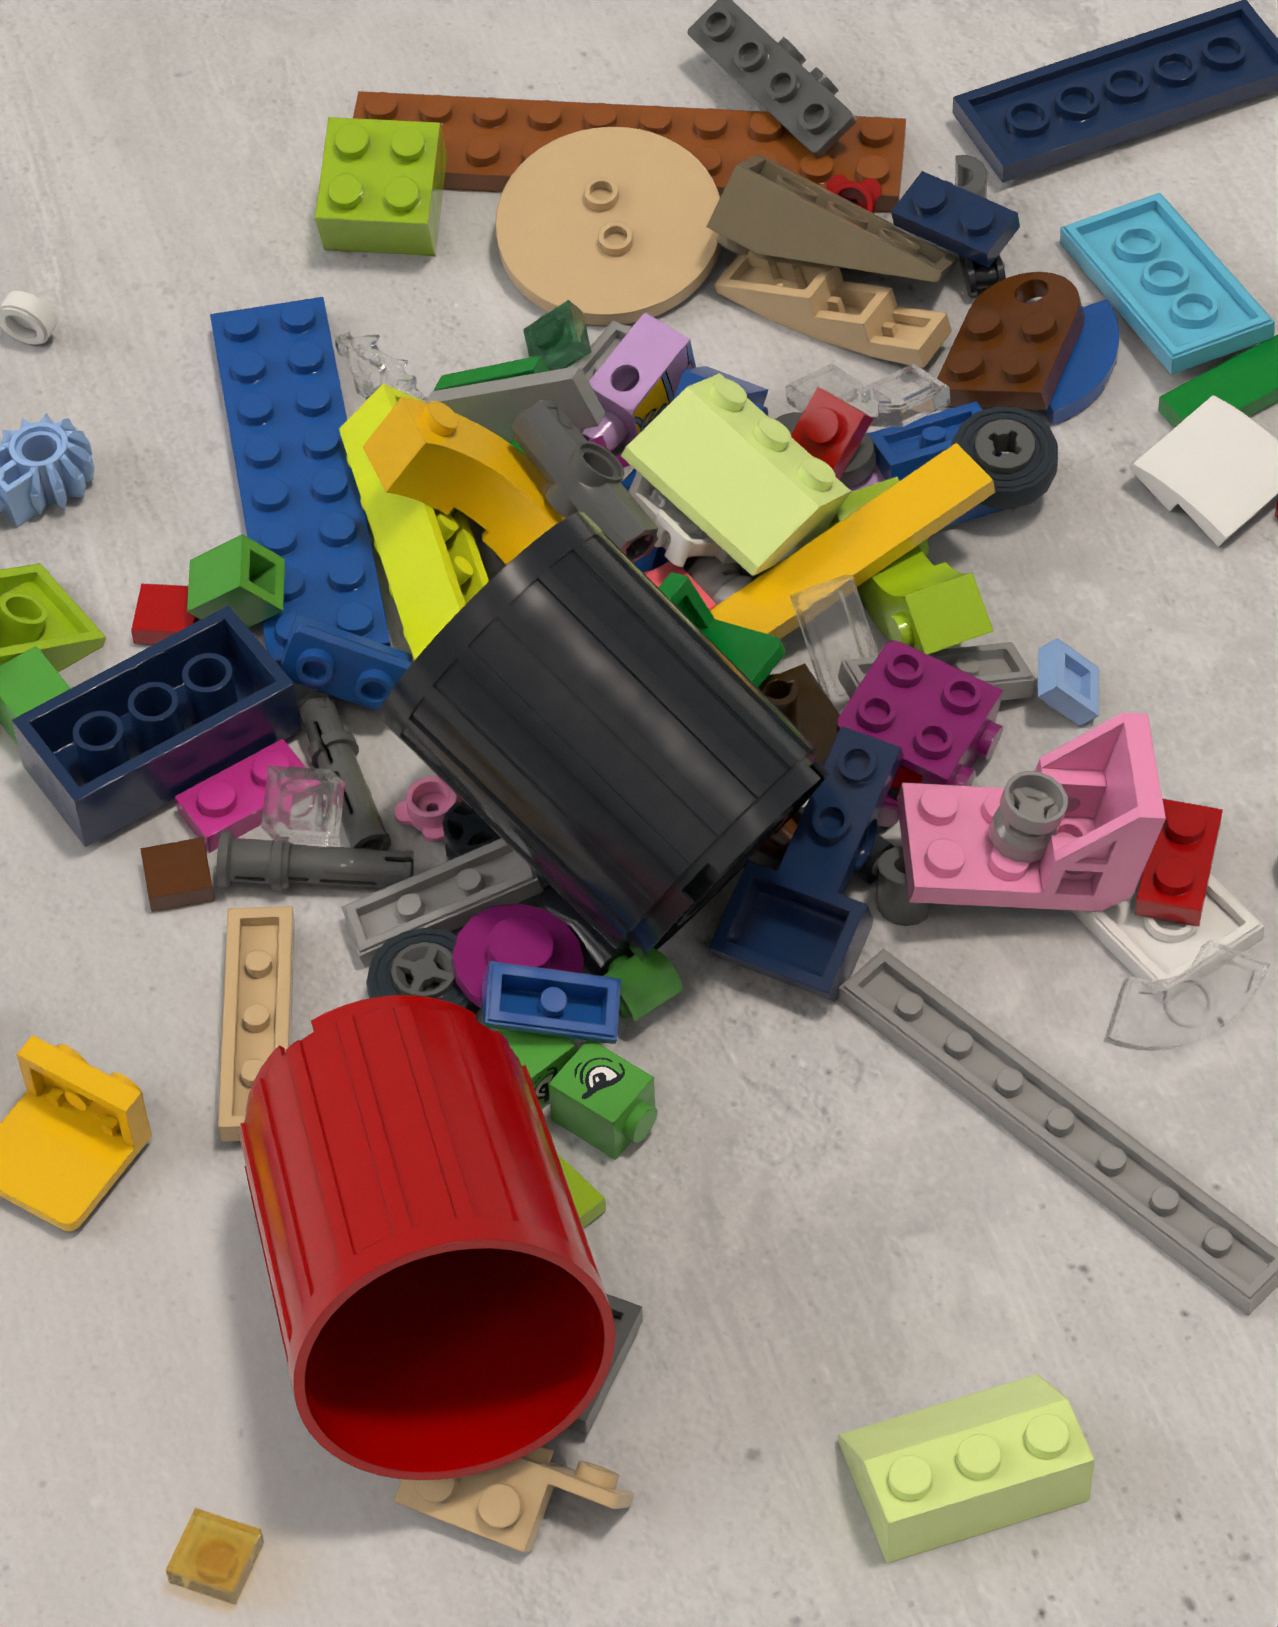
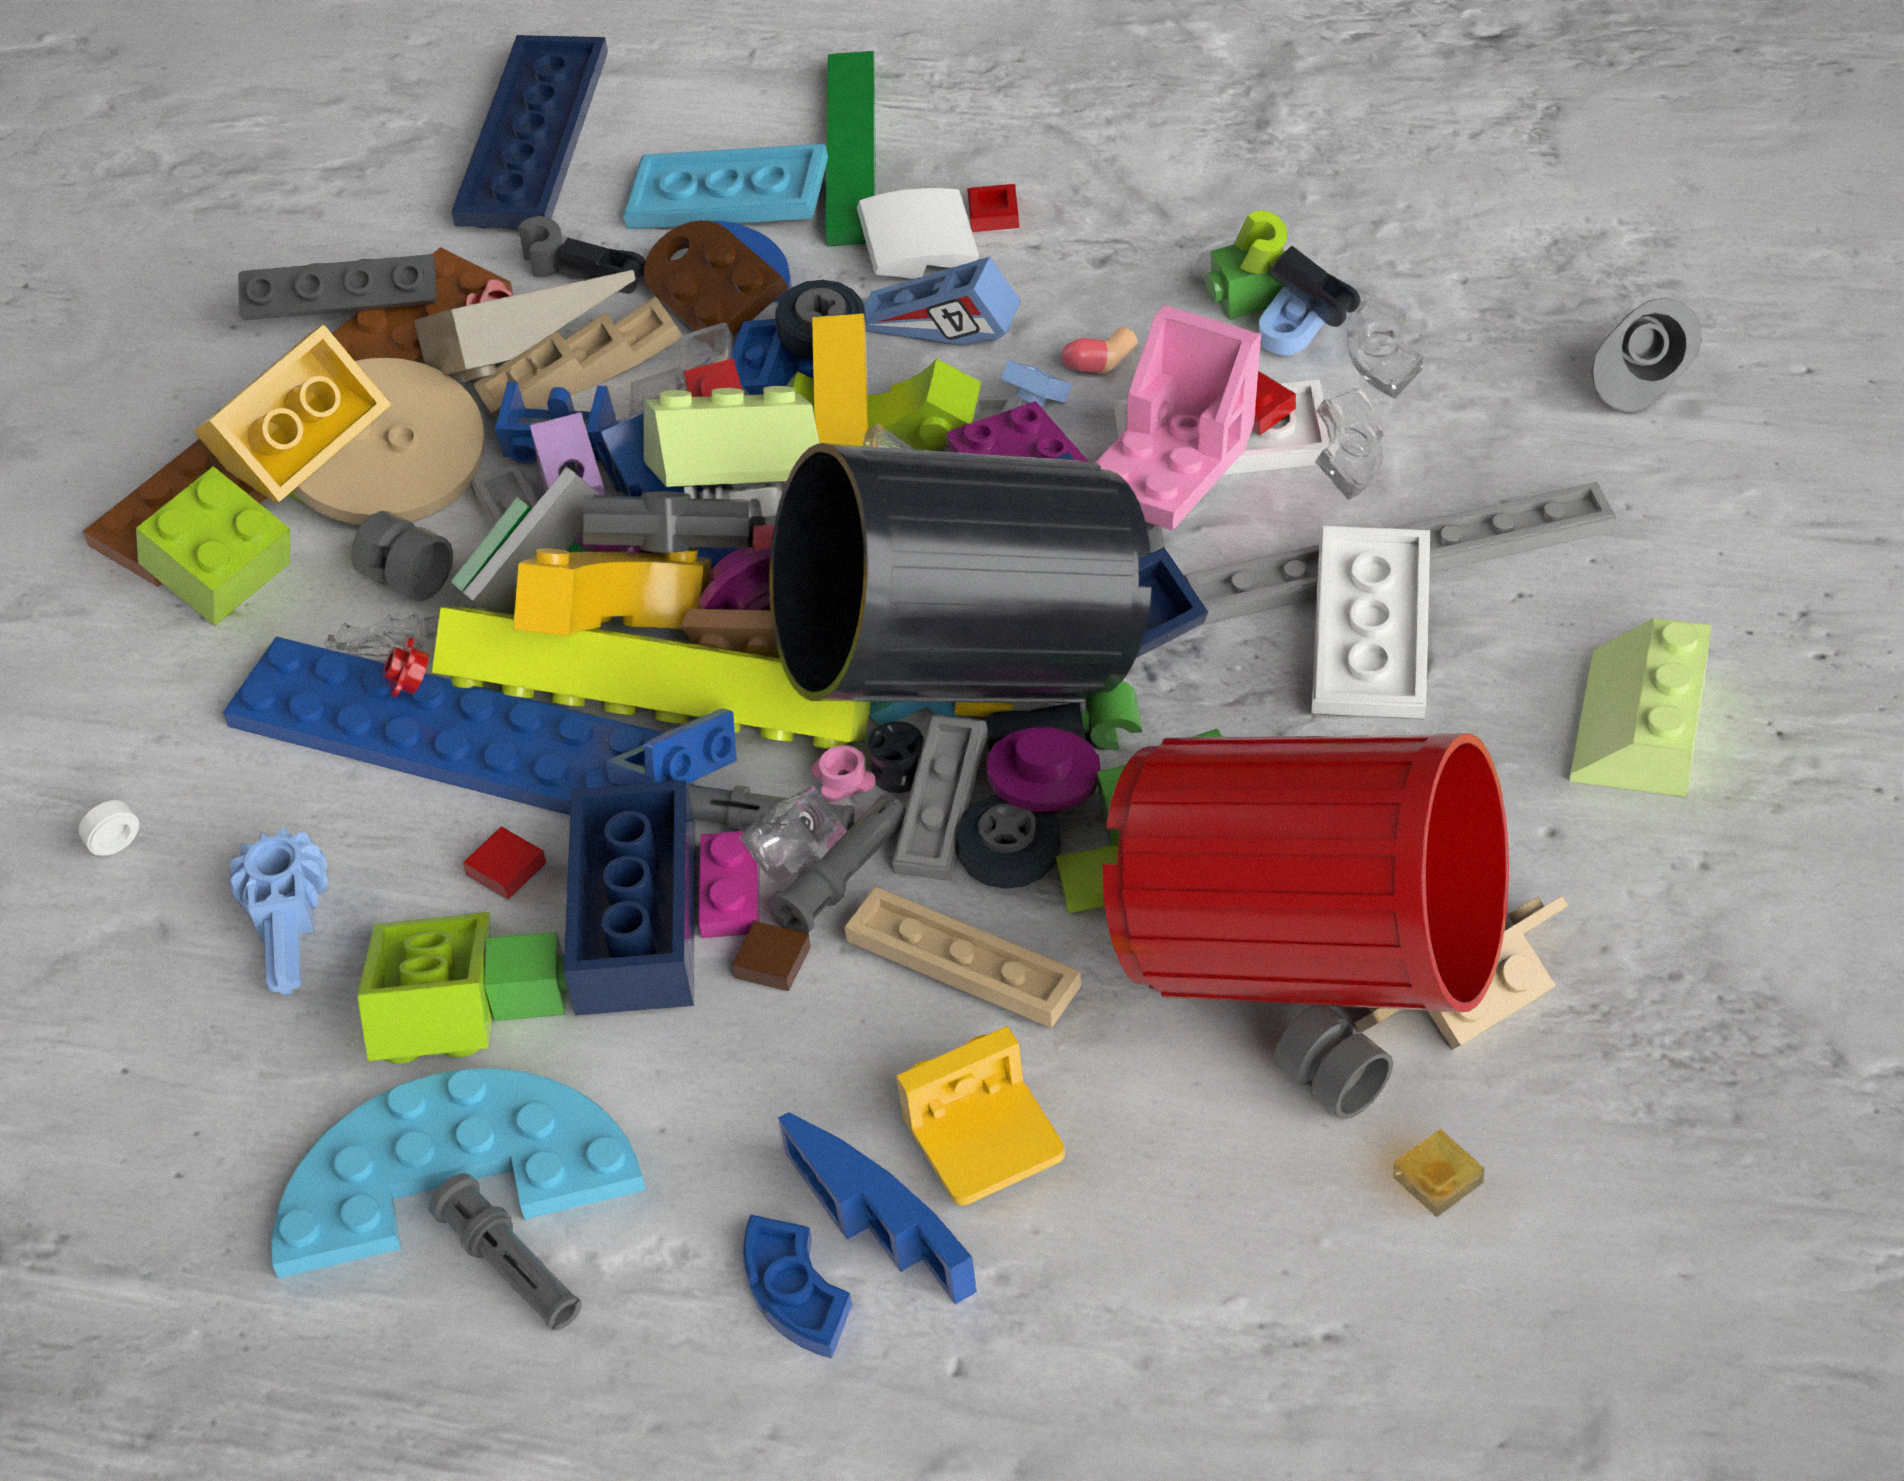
camera: 55 degrees left, 5 degrees down
bright green brick [187,534,285,628] -> none
blue slope [482,961,621,1044] -> none
clear green plate [523,300,592,371] -> none
dark blue plate [891,171,1020,268] -> none
light grey wheel [989,771,1068,863] -> none
none -> yellow slope [193,324,391,503]
none -> dark grey wheel [351,511,453,601]
none -> red plate [382,637,429,698]
none -> blue window [495,382,617,467]
none -> medium blue slope [864,256,1021,345]
none -> arm [1061,327,1138,374]
none -> dark grey wheel [1274,1005,1393,1119]
none -> white tile [1311,525,1430,719]

